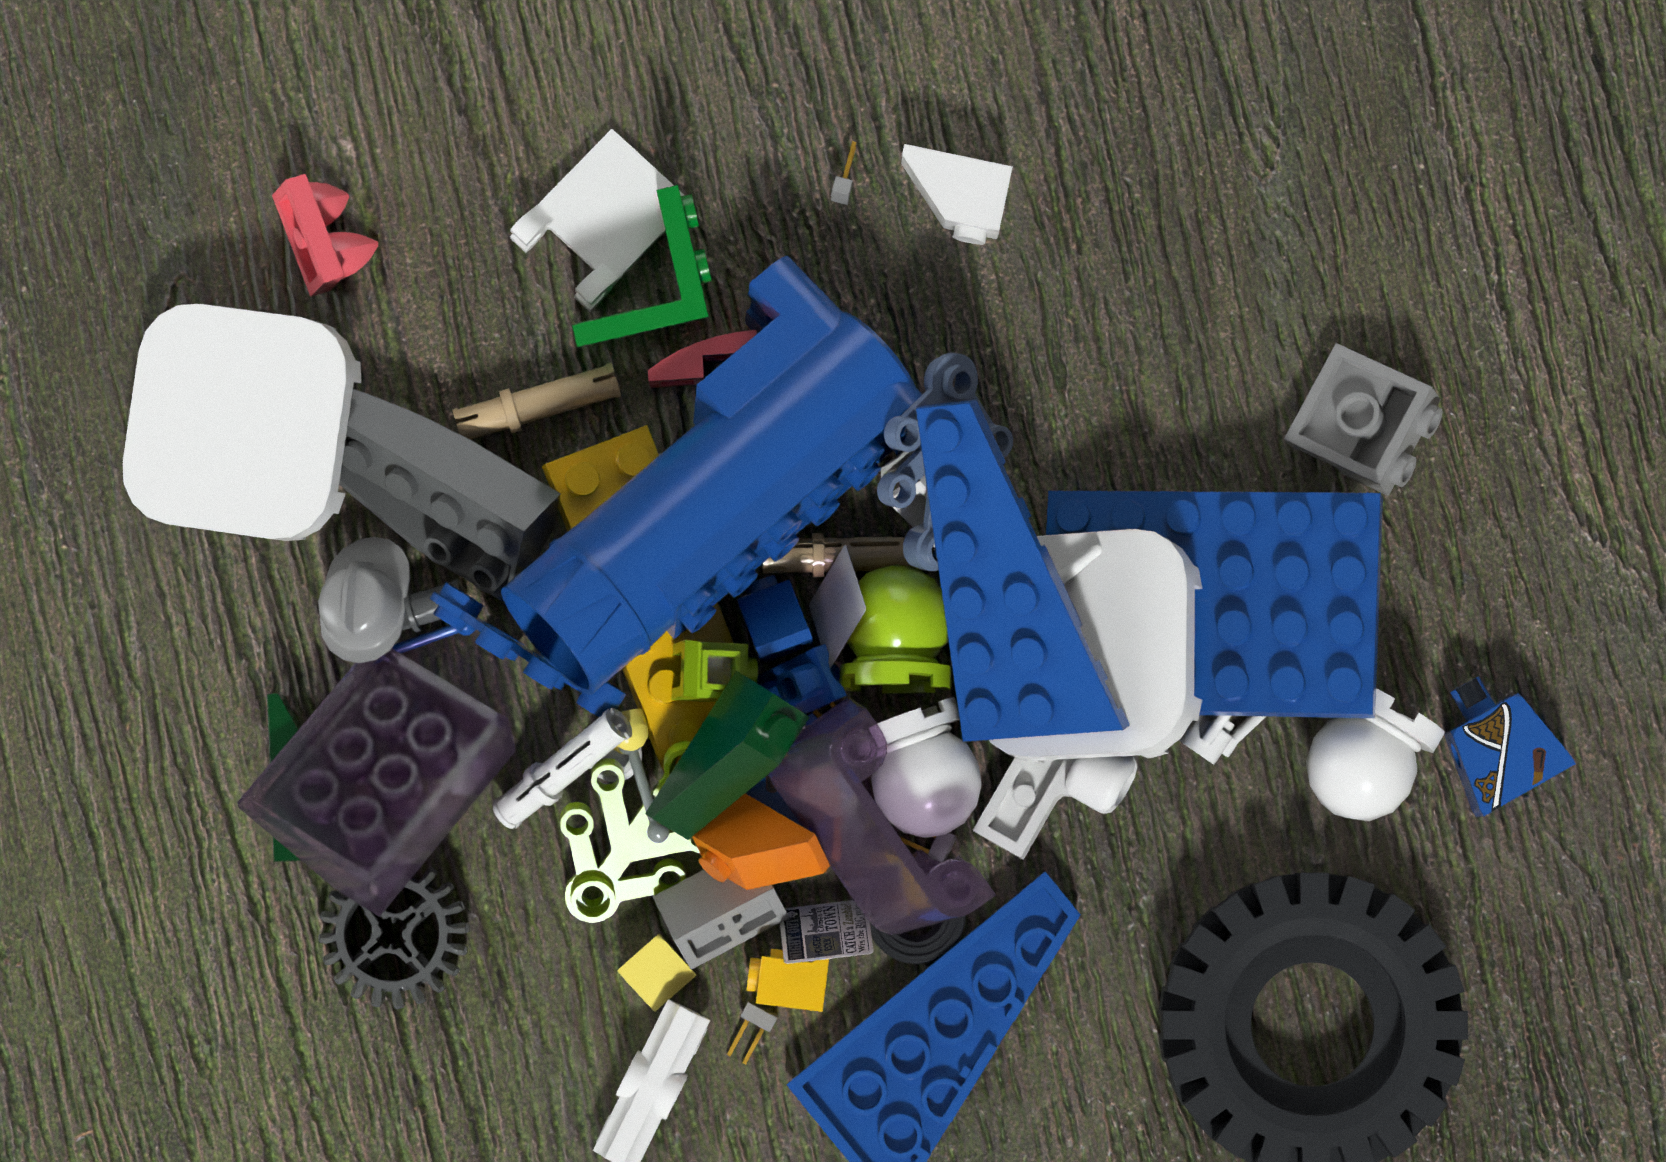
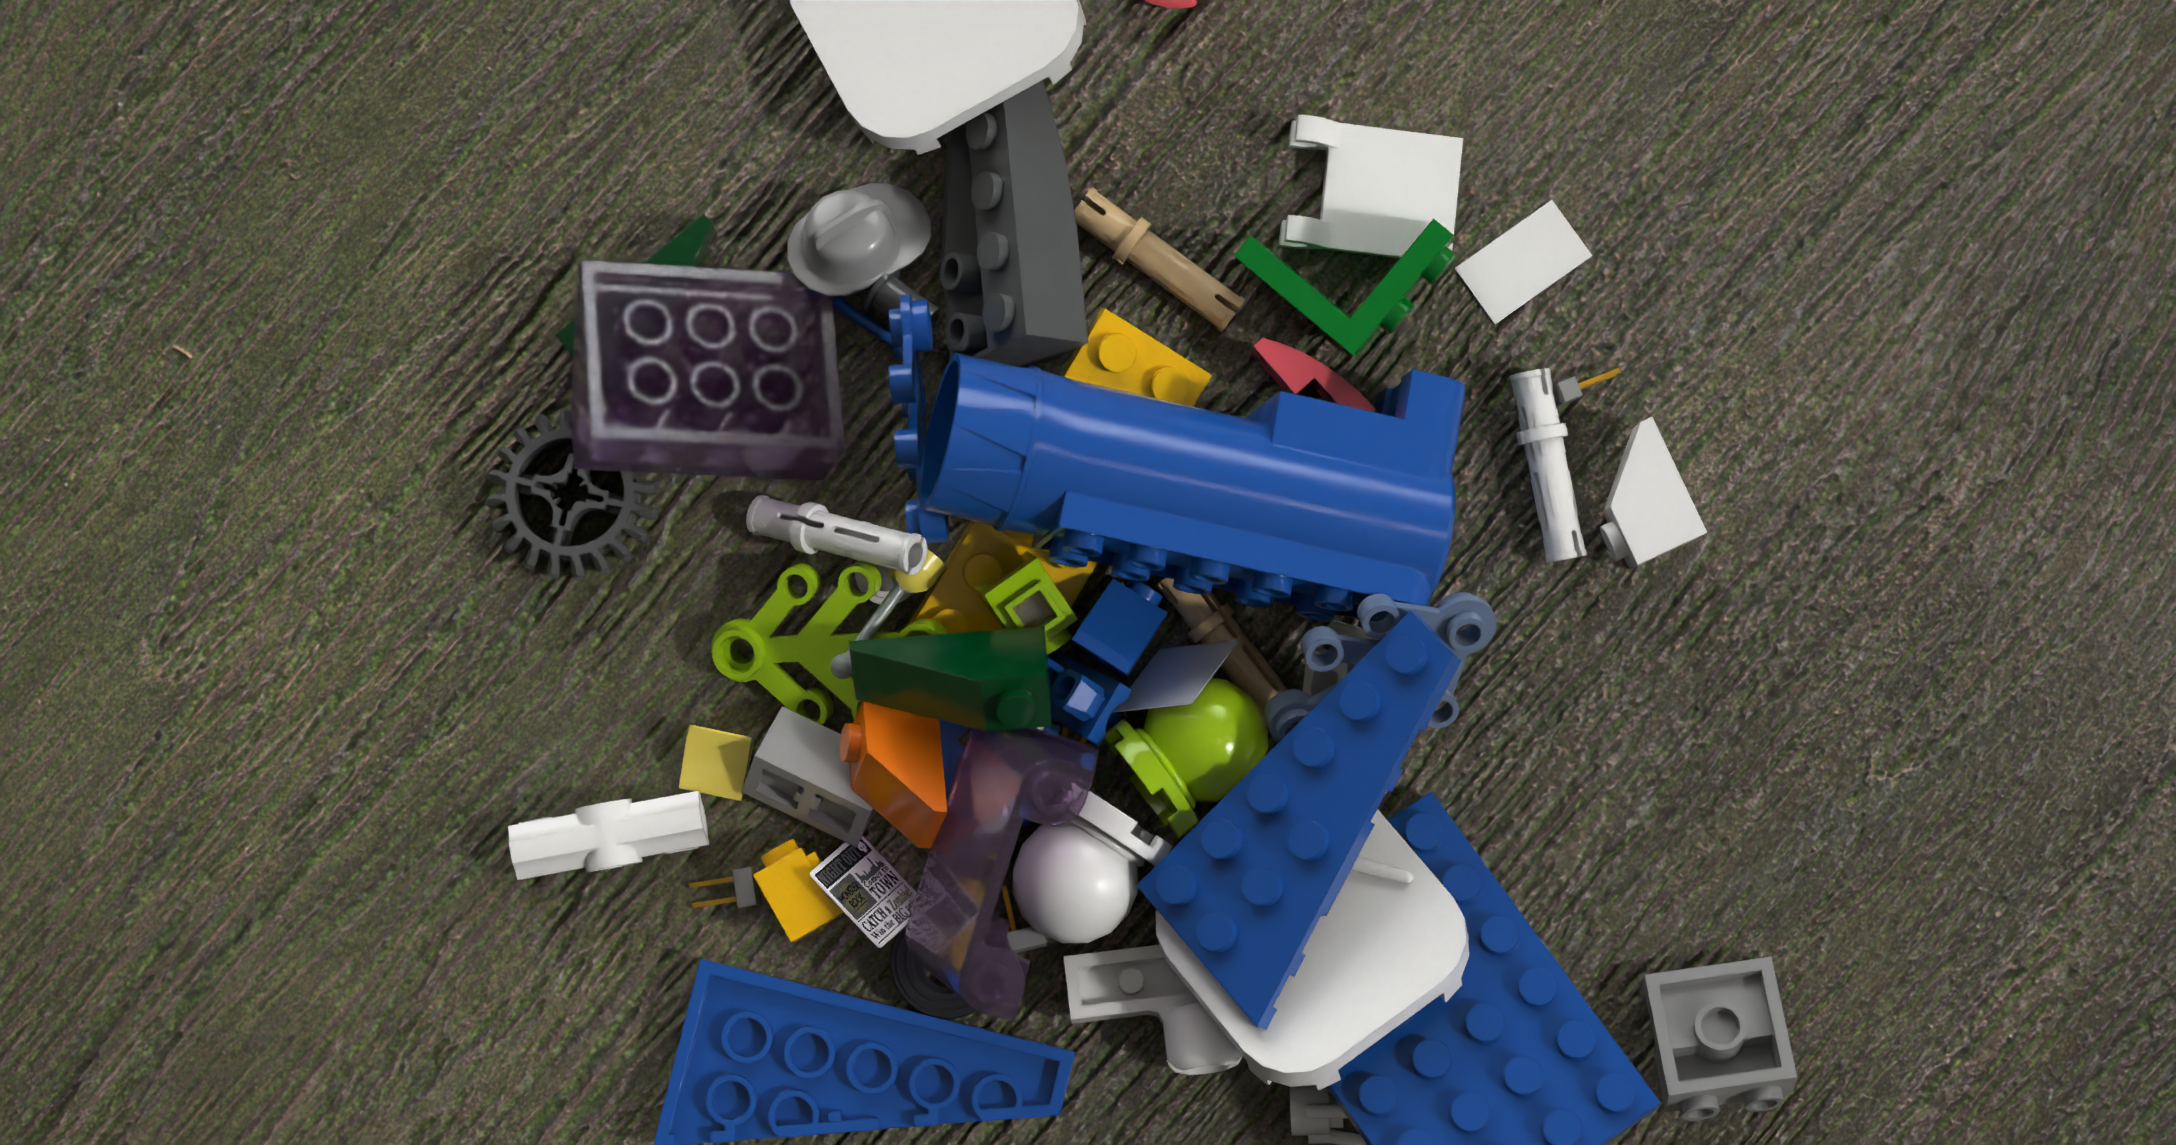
camera: 50 degrees right, 0 degrees up
none -> white sticker [1455,200,1592,324]
none -> white pin [1509,368,1587,563]

